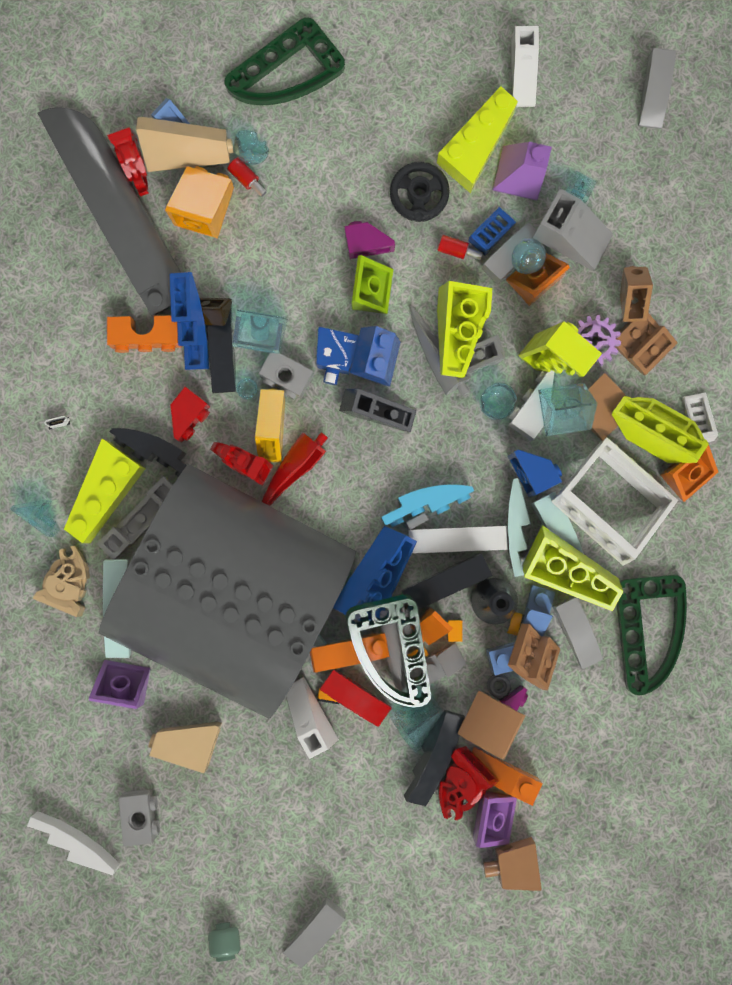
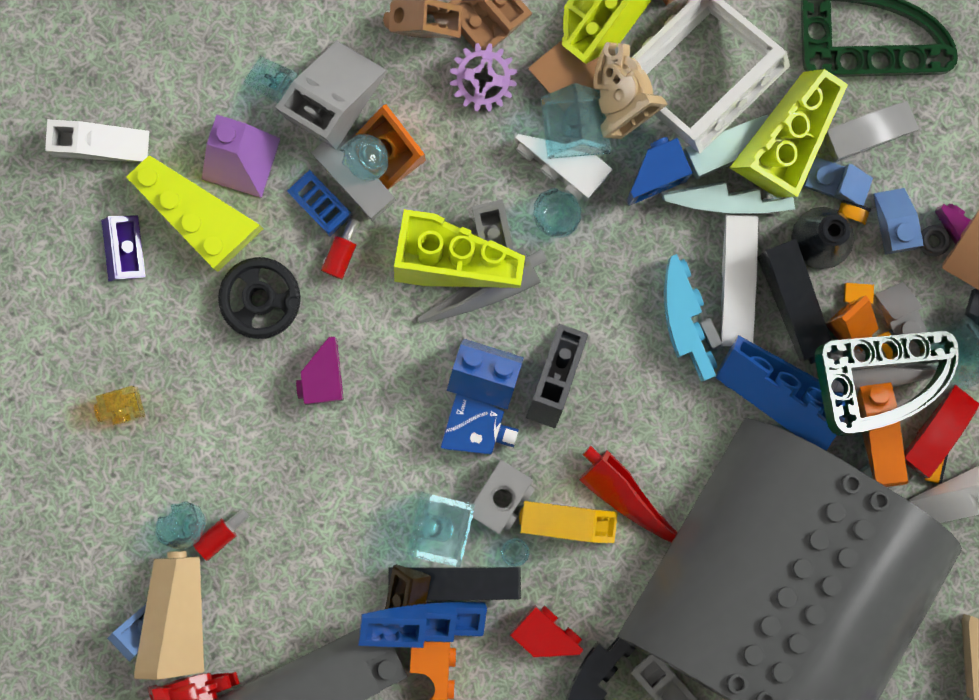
camera: 90 degrees left, 0 degrees up
light orange slope [165,166,234,239] -> none
red piece [210,442,273,486] -> none
dark green beam [224,17,345,106] -> none
lime slope [352,255,394,314] -> none
medium nougat slope [508,624,560,690] -> none
neon yellow wedge [518,321,602,377] -> none
none -> clear yellow brick [94,386,146,425]
none -> dark purple slope [101,215,145,282]
none -> tan piece [593,42,668,139]

